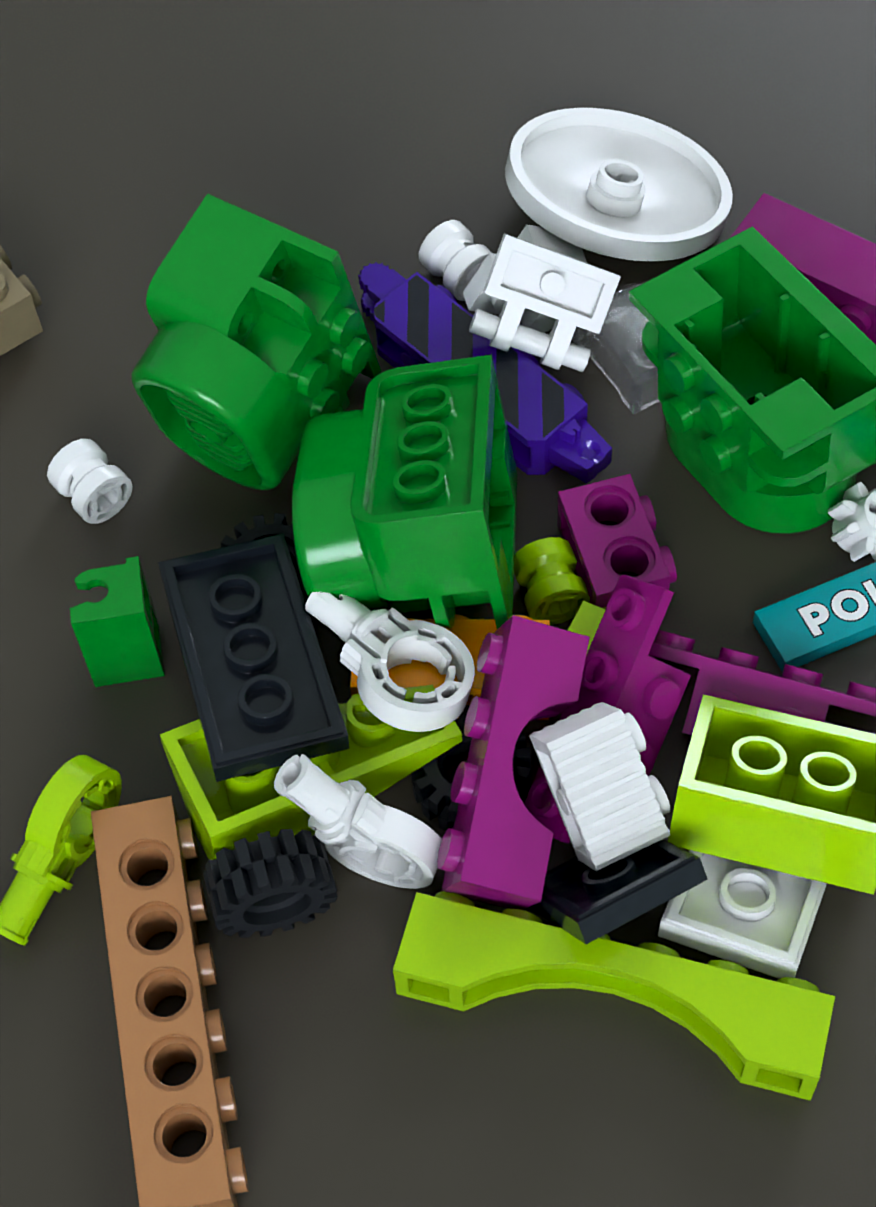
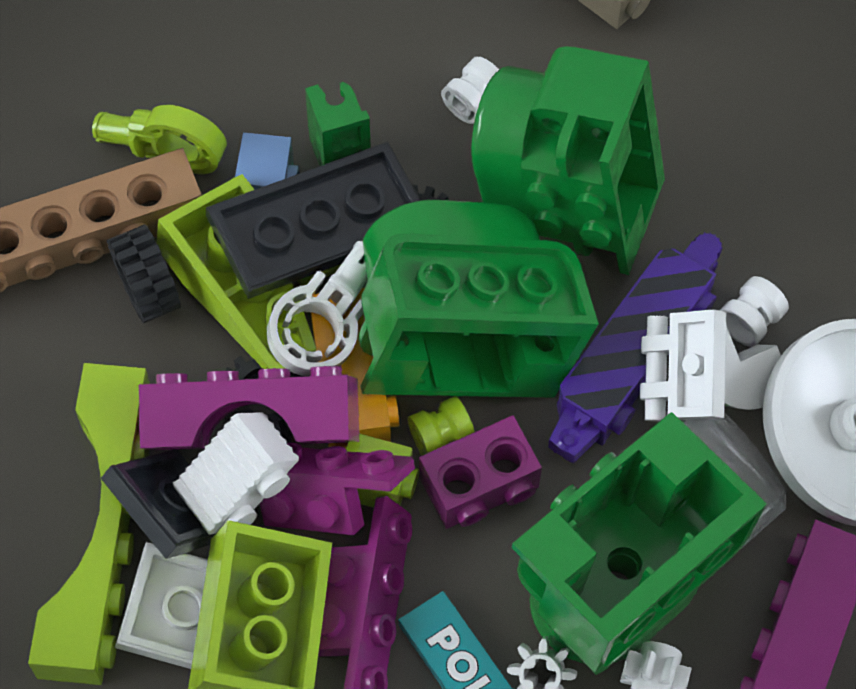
camera: 75 degrees right, 5 degrees up
white pin [274,754,442,889] -> none
none -> medium blue brick [235,132,300,190]

